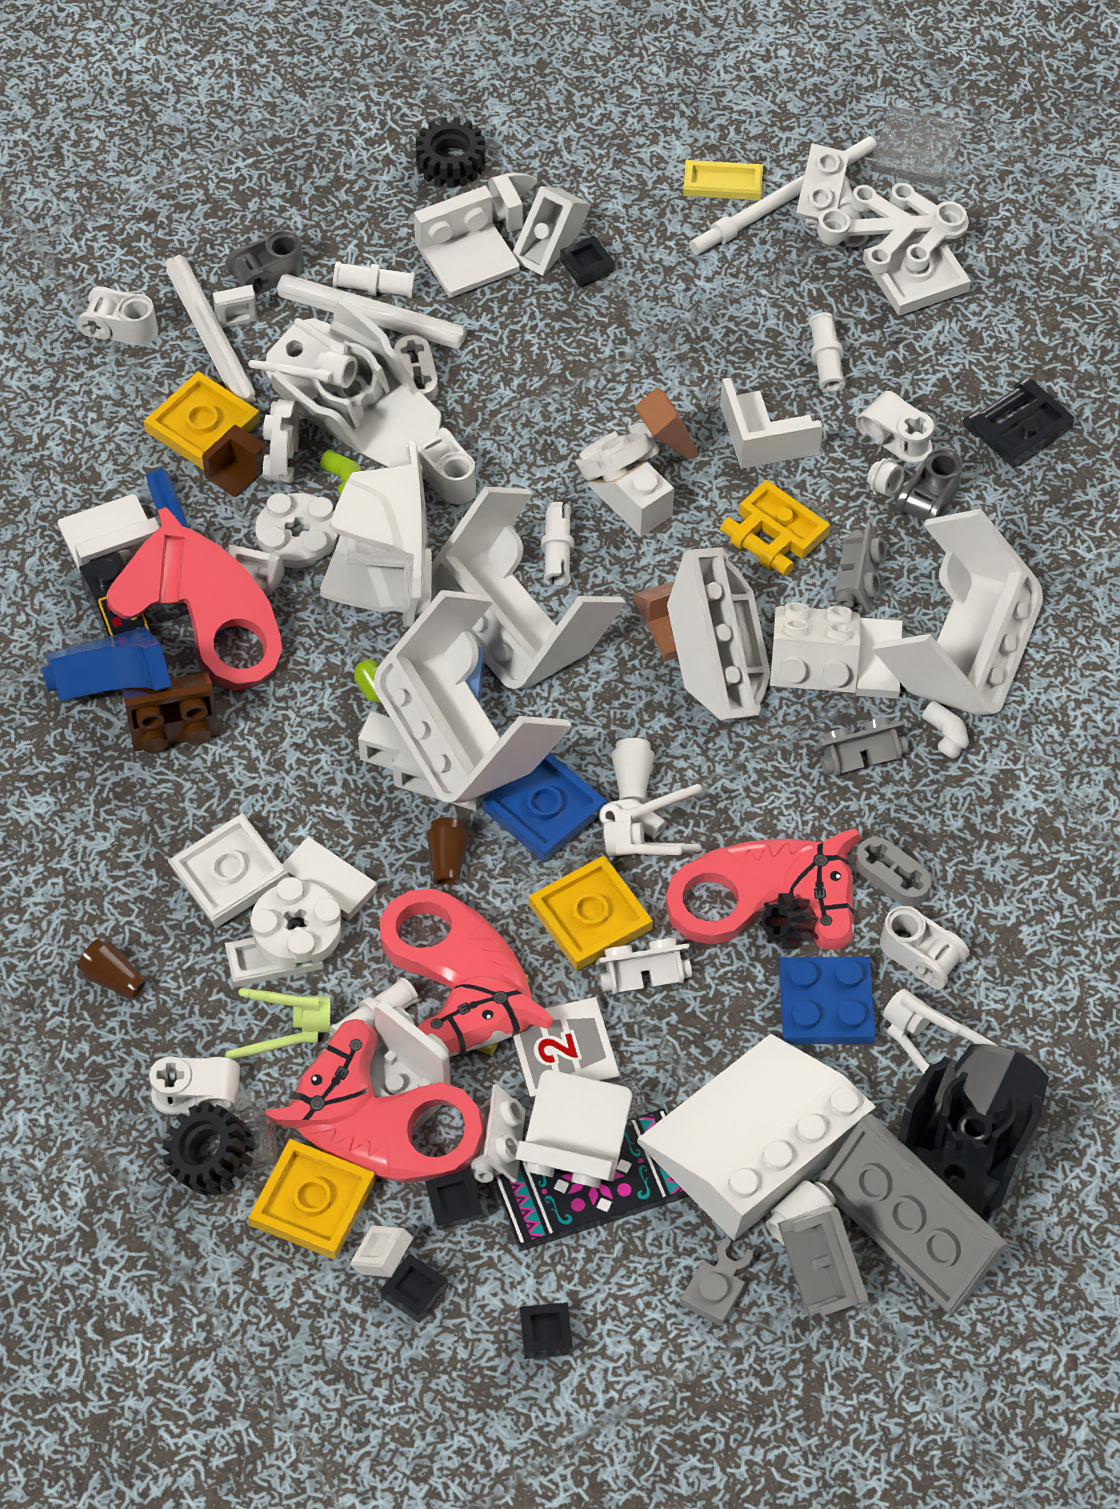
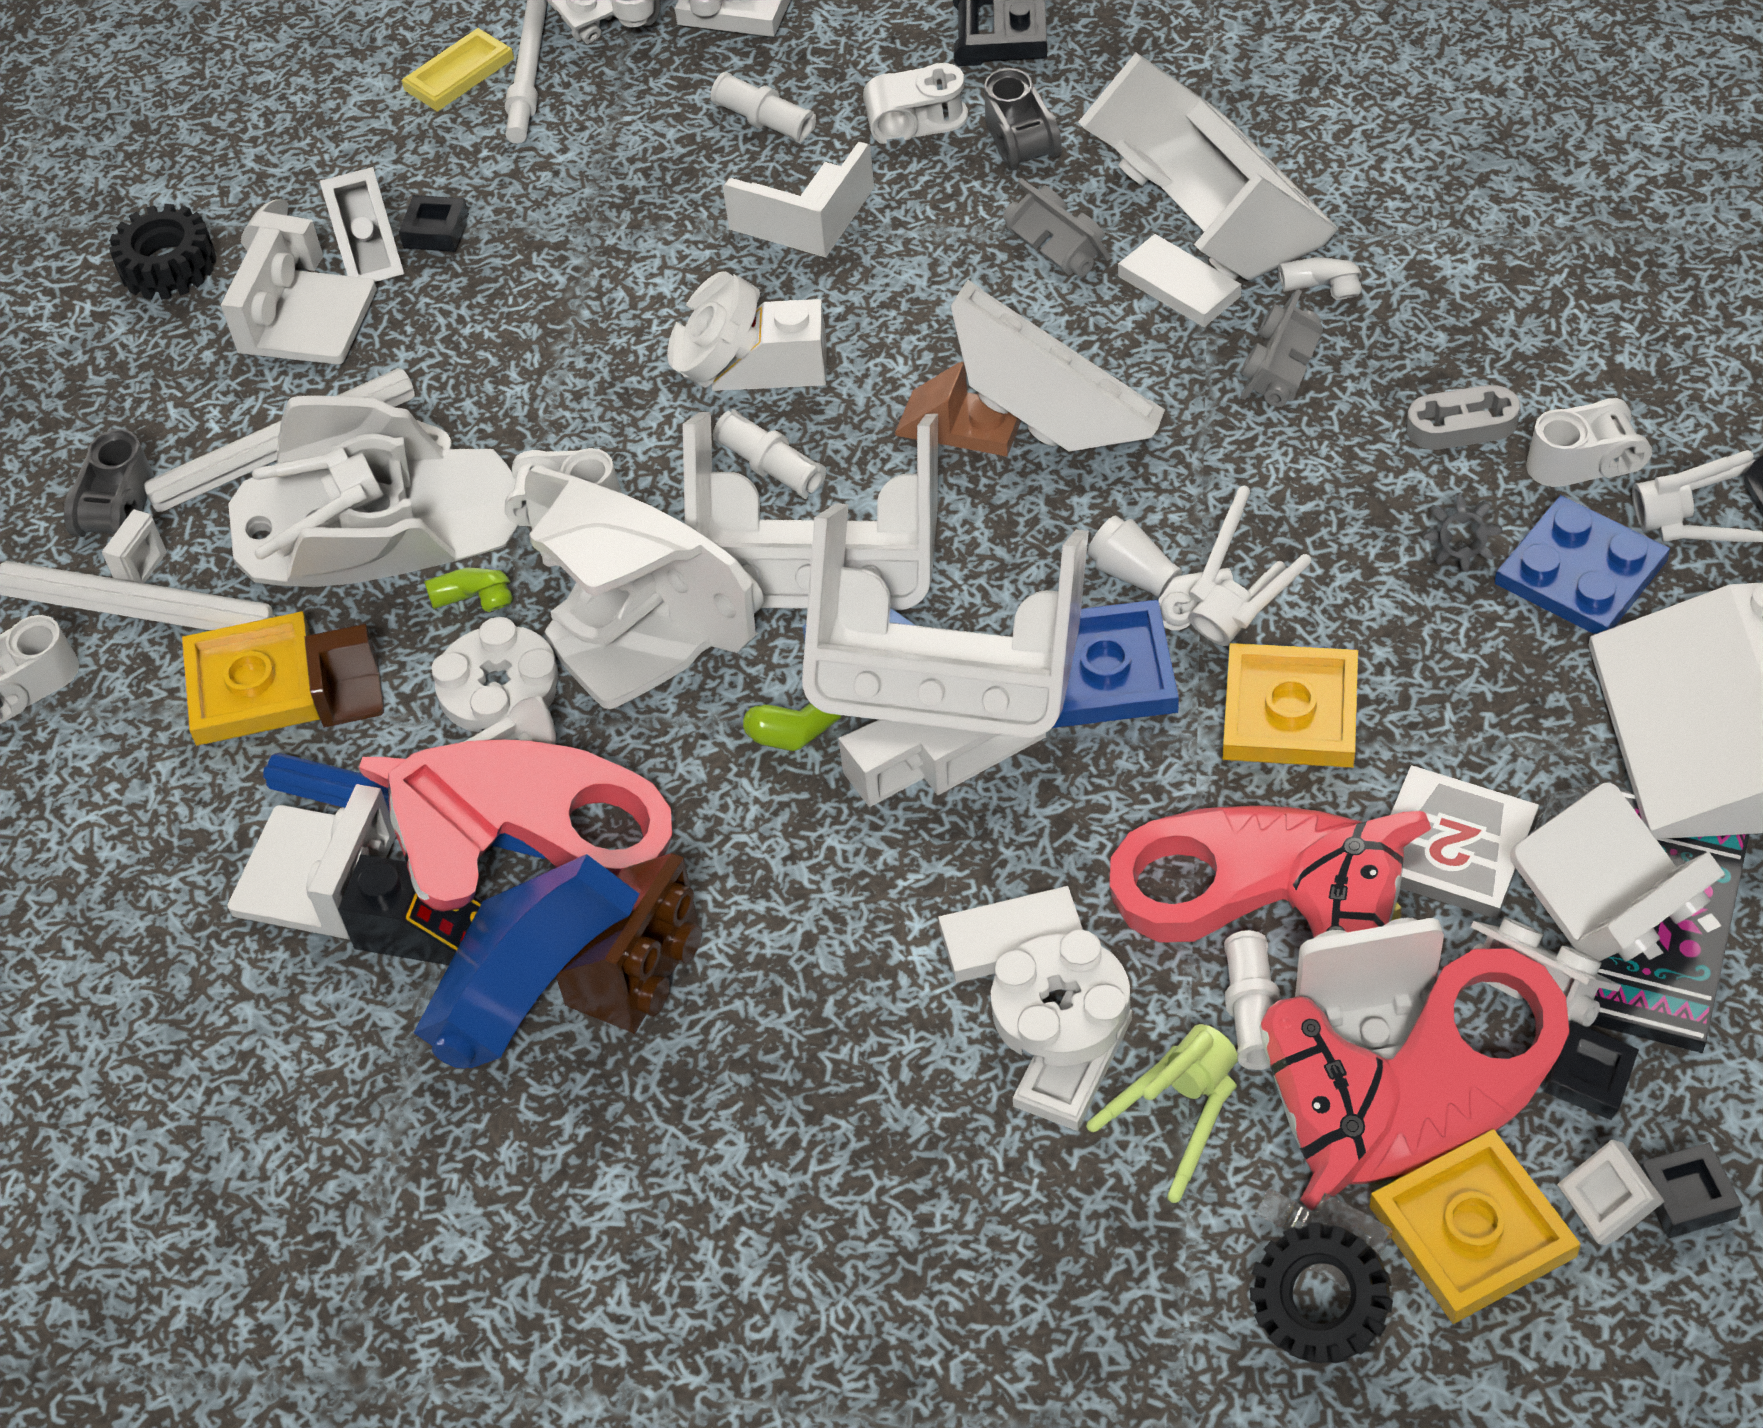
camera: 45 degrees left, 5 degrees down
reddish brown cone [77,938,148,1001] -> none
white piece [149,1056,240,1114] -> none
white plate [168,813,290,928] -> none
white plate [263,399,299,483] -> none
white pin [333,262,415,298] -> none
reddish brown cone [426,817,470,885] -> none
white hinge [595,938,692,995] -> none
nougat slope [635,388,699,459] -> none
coral animal [665,829,862,950] -> none
yellow plate [720,479,830,576] -> none
white bracket [770,602,860,693] -> none
white plate [867,458,905,497] -> none

